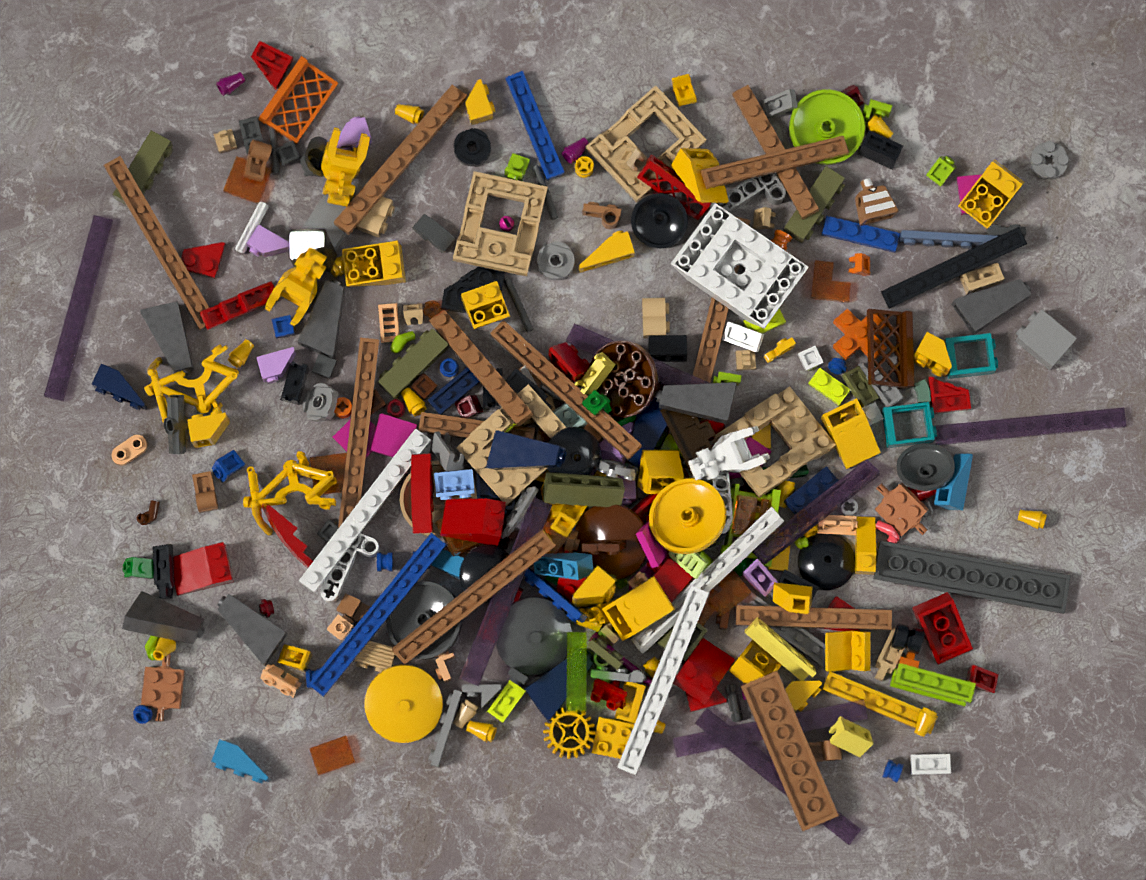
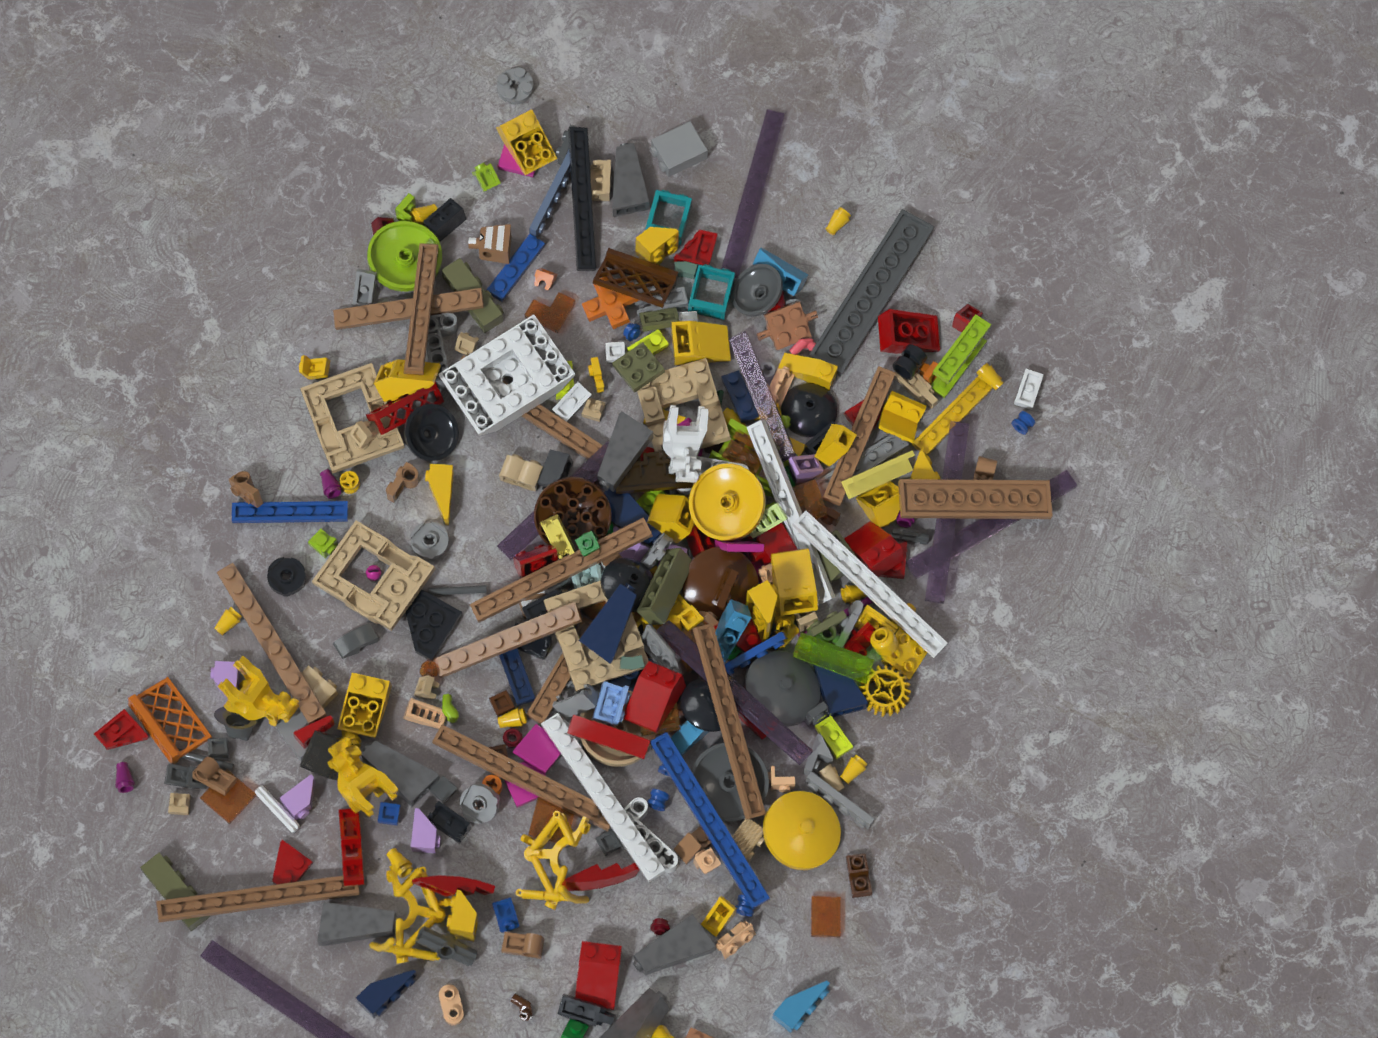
camera: 70 degrees left, 10 degrees down
olive brick [378,328,449,399] -> none
blue plate [440,358,459,377] -> none
dark red slope [455,395,483,419] -> none
yellow slope [461,281,510,329] -> none
yellow slope [465,79,495,125] -> none
dark grey bar [533,165,558,220] -> none
lime bracket [713,371,742,386] -> none
orange wheel [770,229,792,250] -> none
light yellow hinge [829,716,874,757] -> none
none -> medium nougat plate [229,471,263,508]
none -> red slope [293,715,335,748]
none -> red slope [412,875,496,897]
none -> olive plate [612,342,665,393]
none -> sand green piece [620,655,645,670]
none -> reddish brown slope [846,853,872,898]
none -> yellow head [870,627,898,656]

